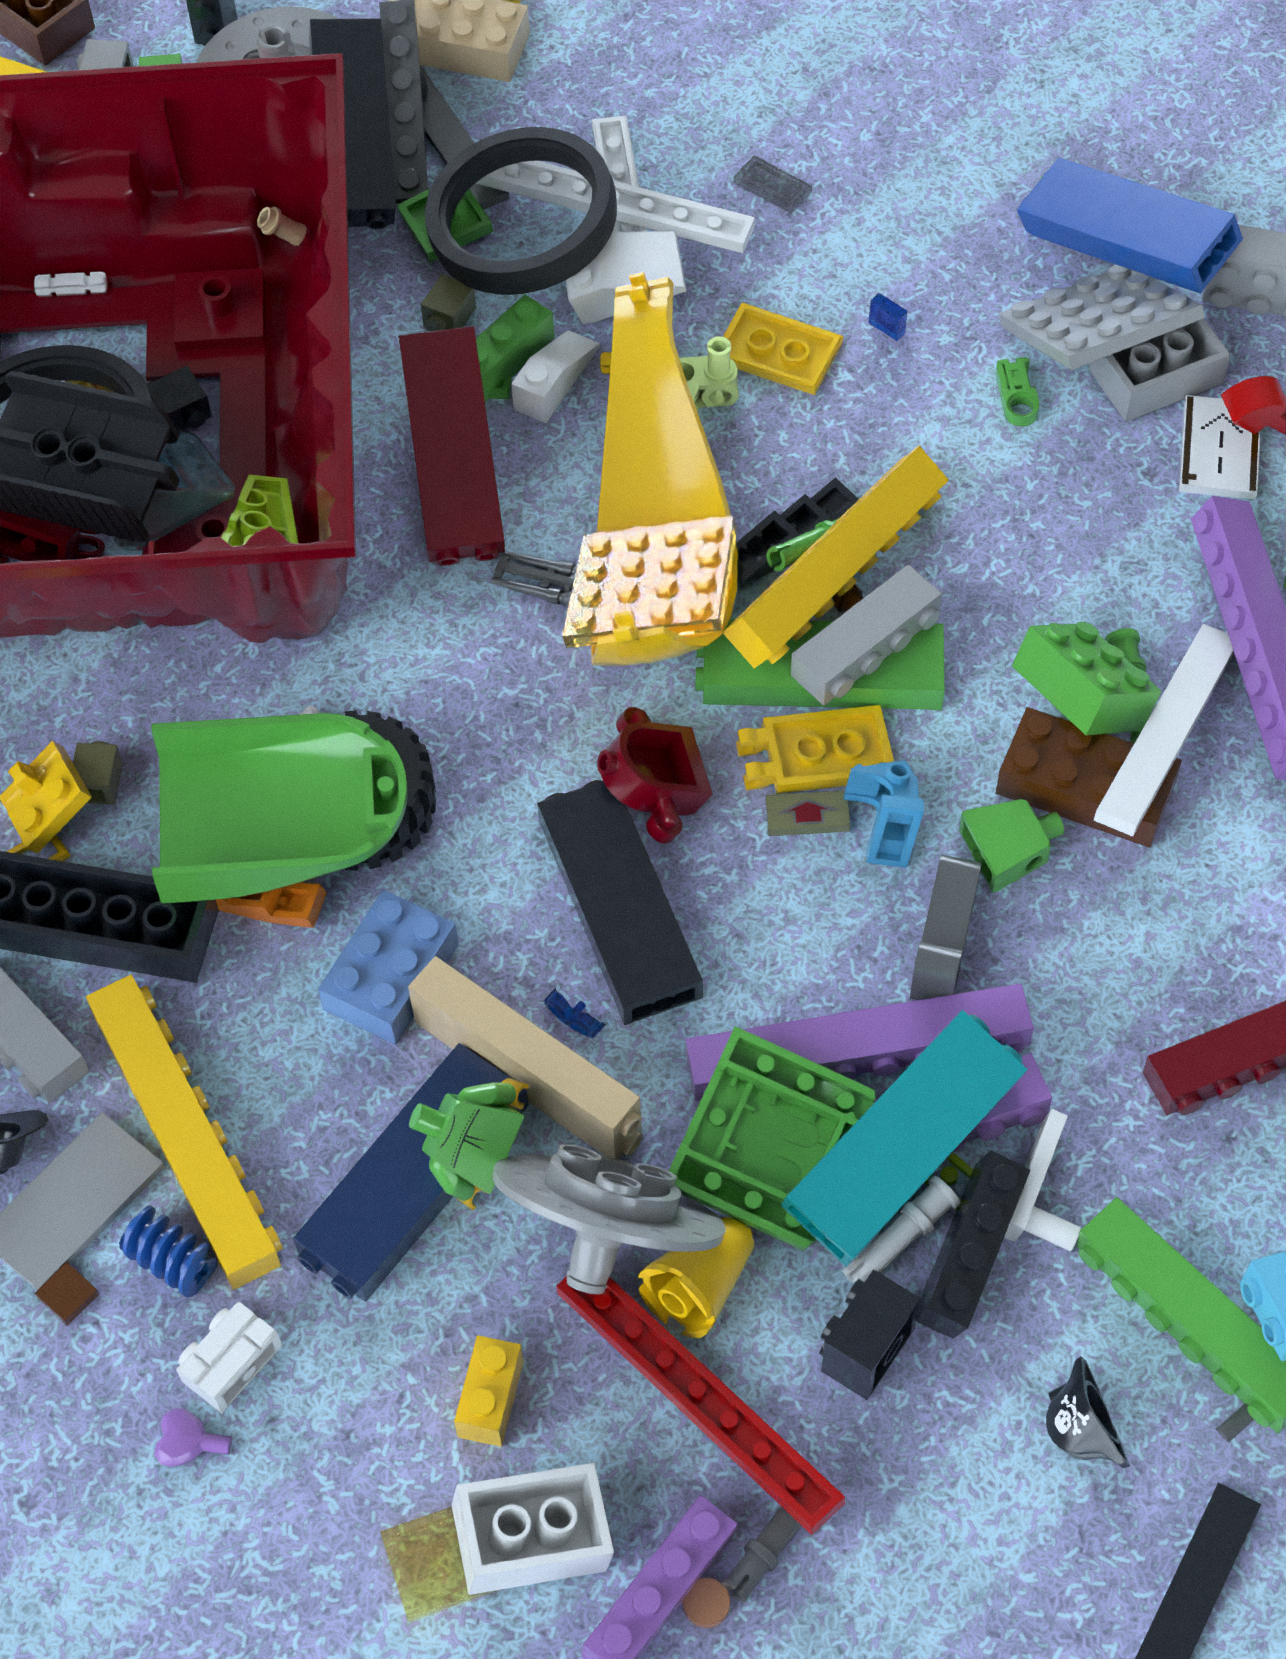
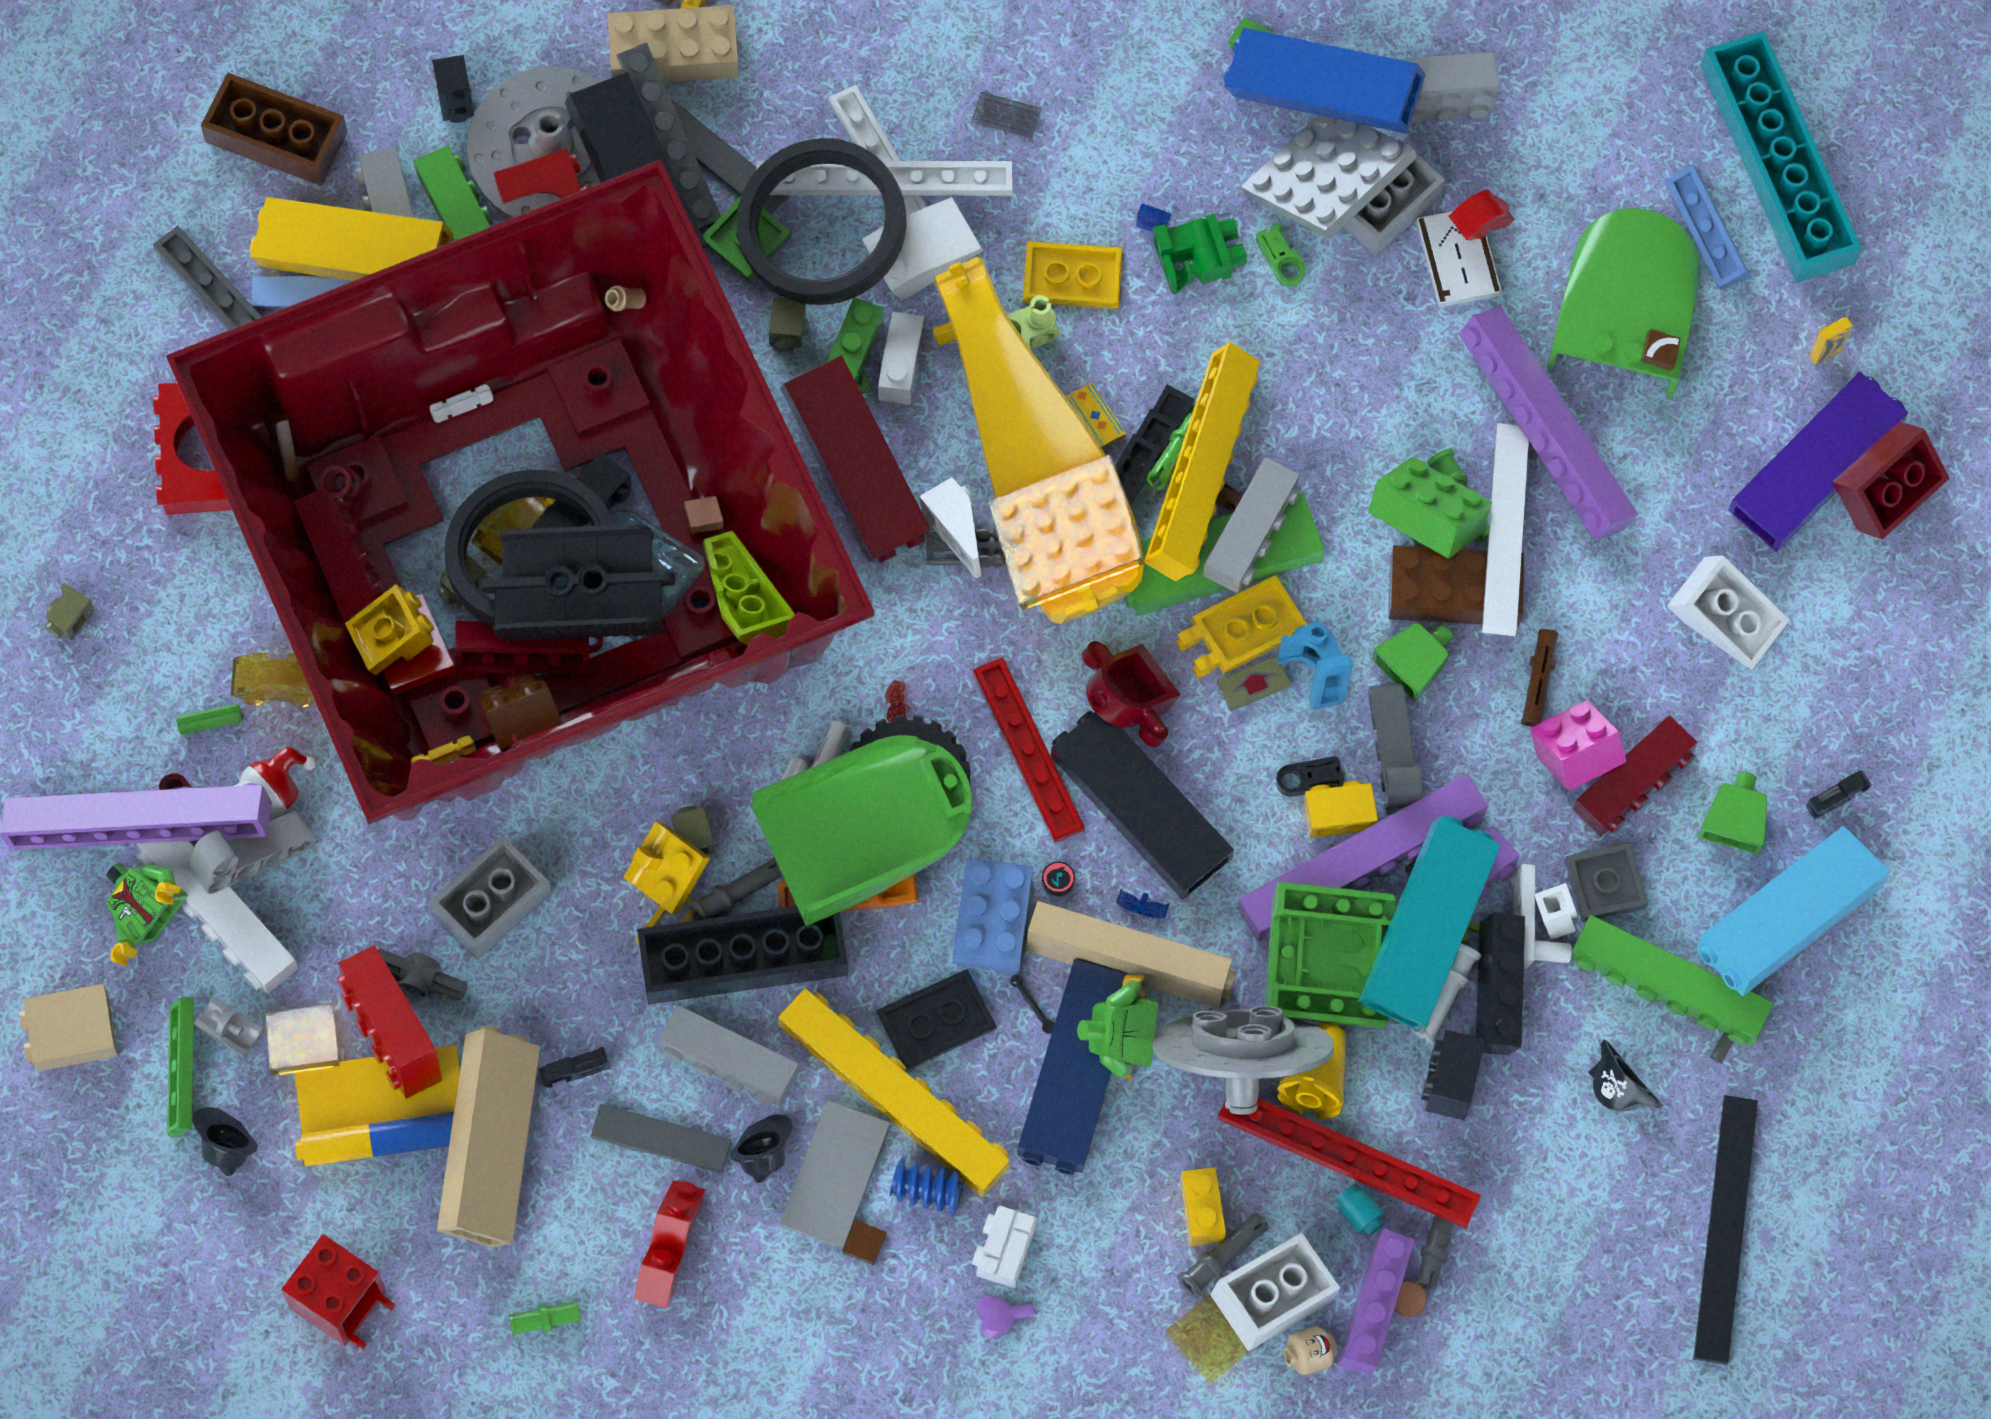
camera: 25 degrees left, 10 degrees up
none -> nougat tile [684,496,723,534]
none -> dark grey pin [688,857,783,921]
none -> black tile [876,969,997,1071]
none -> clear red piece [885,680,910,723]
none -> white slope [919,477,981,579]
none -> red tile [973,657,1085,843]
none -> black hinge [1010,975,1055,1034]
none -> black tile [1041,861,1075,896]
none -> yellow tile [1066,382,1126,450]
none -> green hips [1153,214,1247,294]
none -> dark grey pin [1177,1212,1269,1298]
none -> black piece [1276,756,1344,797]
none -> tan head [1283,1326,1337,1375]
none -> yellow brick [1304,781,1378,838]
none -> teal brick [1336,1183,1386,1236]
none -> reddish brown pin [1521,629,1559,727]
none -> dark pink brick [1530,700,1626,791]
none -> white brick [1534,883,1578,940]
none -> dark grey plate [1565,842,1648,922]

